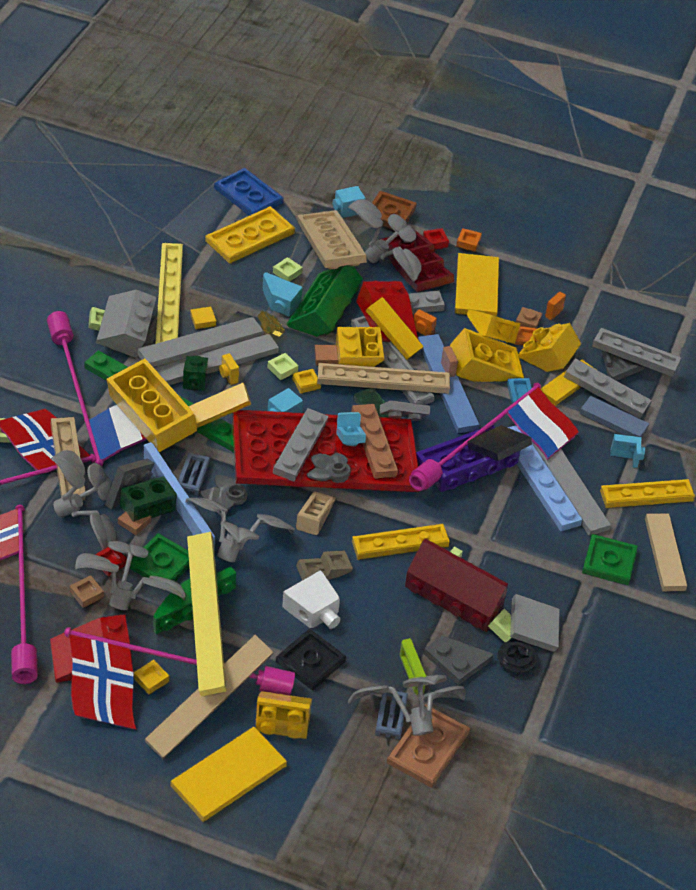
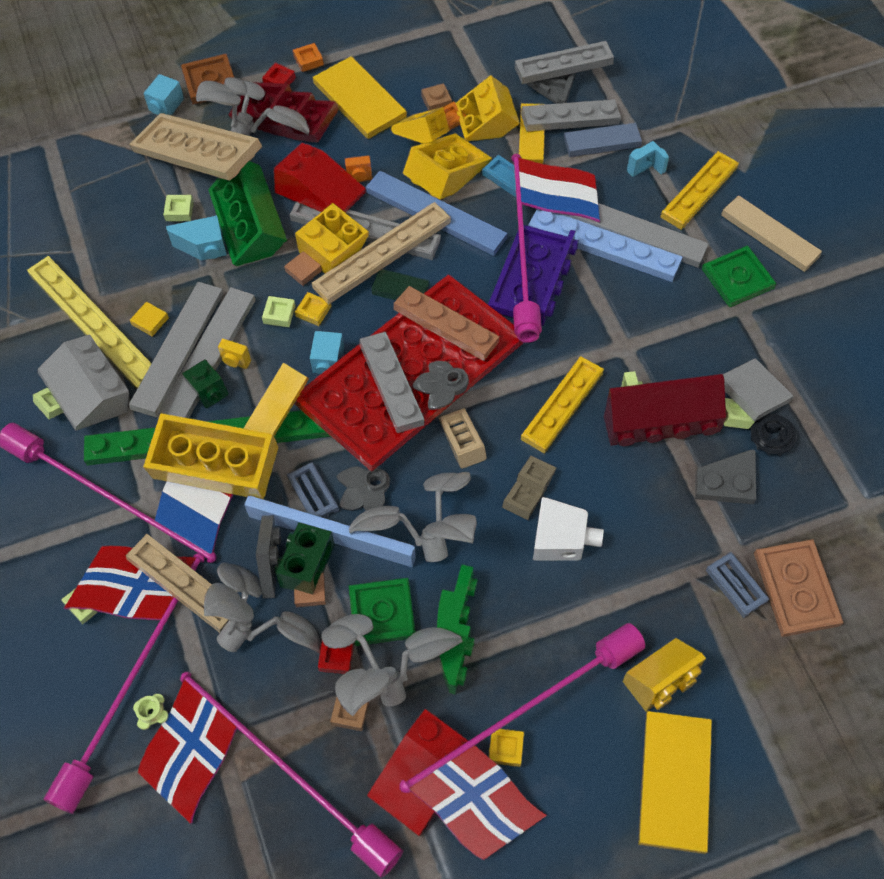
camera: 35 degrees left, 15 degrees up
tan tile [145,635,273,759] -> none
light yellow tile [187,532,226,697] -> none
yellow tile [205,206,295,264] -> none
blue tile [214,168,284,216] -> none
clear yellow plate [257,310,285,337] -> none
black tile [275,628,347,691] -> none
medium azure bracket [337,412,366,446] -> none
light grey plant [348,675,466,736] -> none
yellow tile [365,297,424,360] -> none
light grey plate [380,401,430,421] -> none
lime tile [400,638,426,694] -> none
light grey plate [409,291,445,314] -> none
nougat tile [441,346,458,377] -> none
black tile [467,425,532,461] -> none
orange tile [545,292,566,320] -> none

